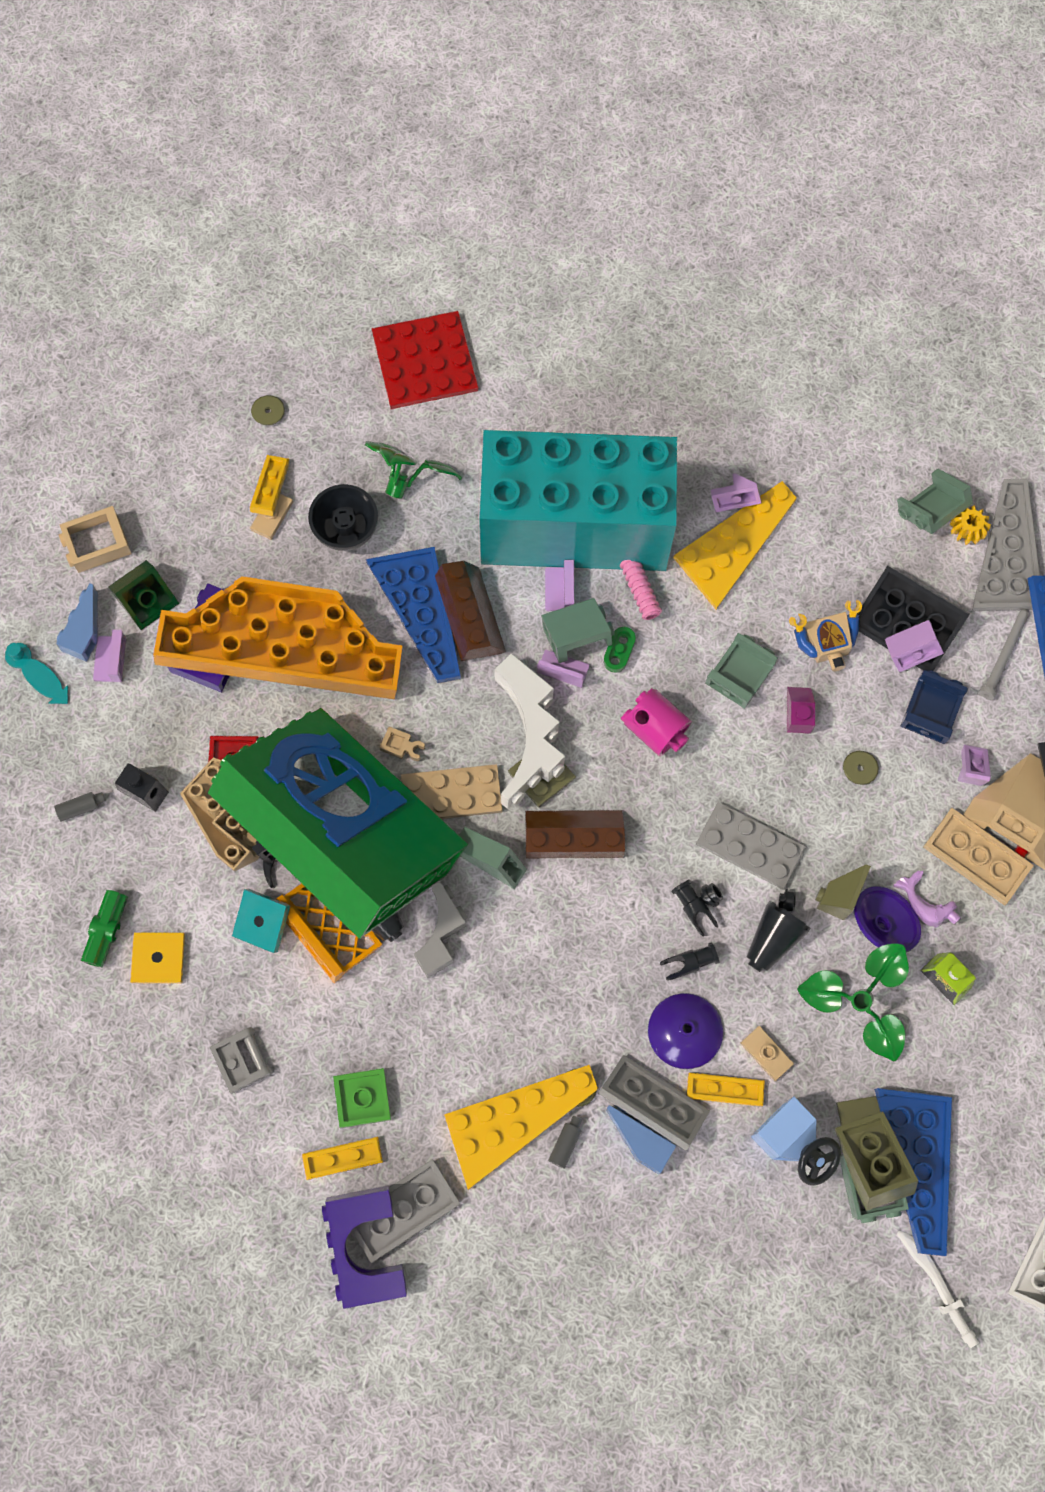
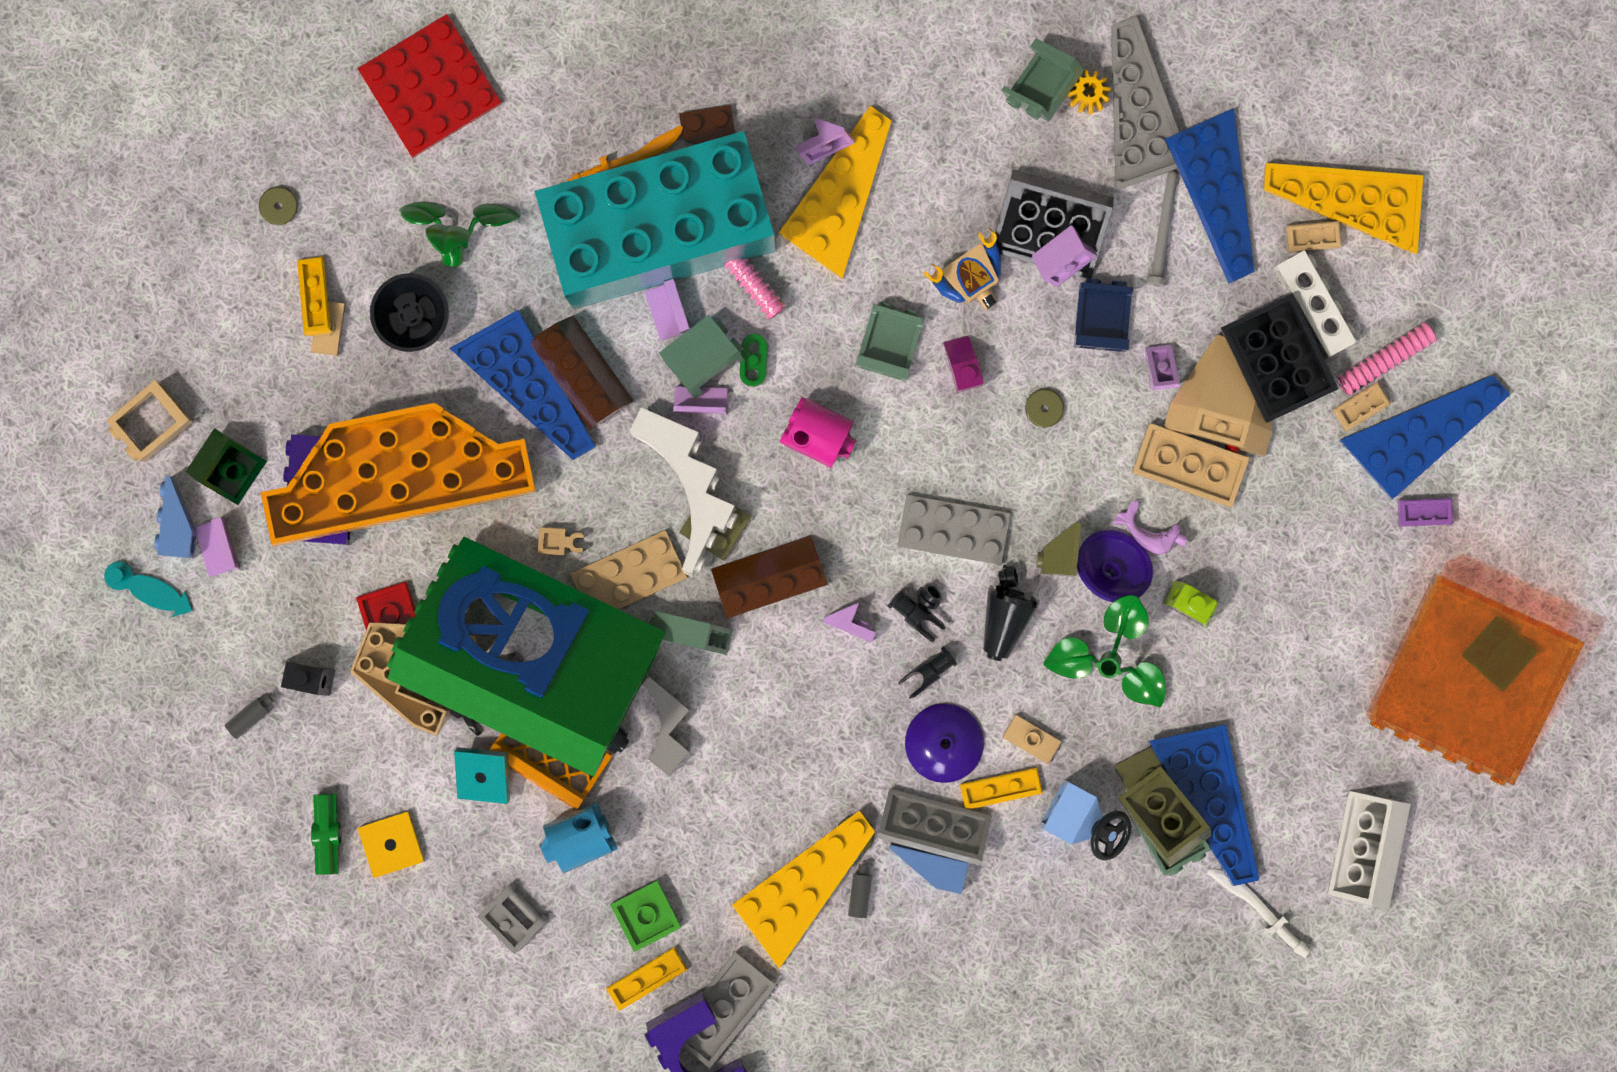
camera: 20 degrees left, 15 degrees up
none -> dark azure cylinder [540,802,618,873]
none -> lavender slope [823,603,876,642]

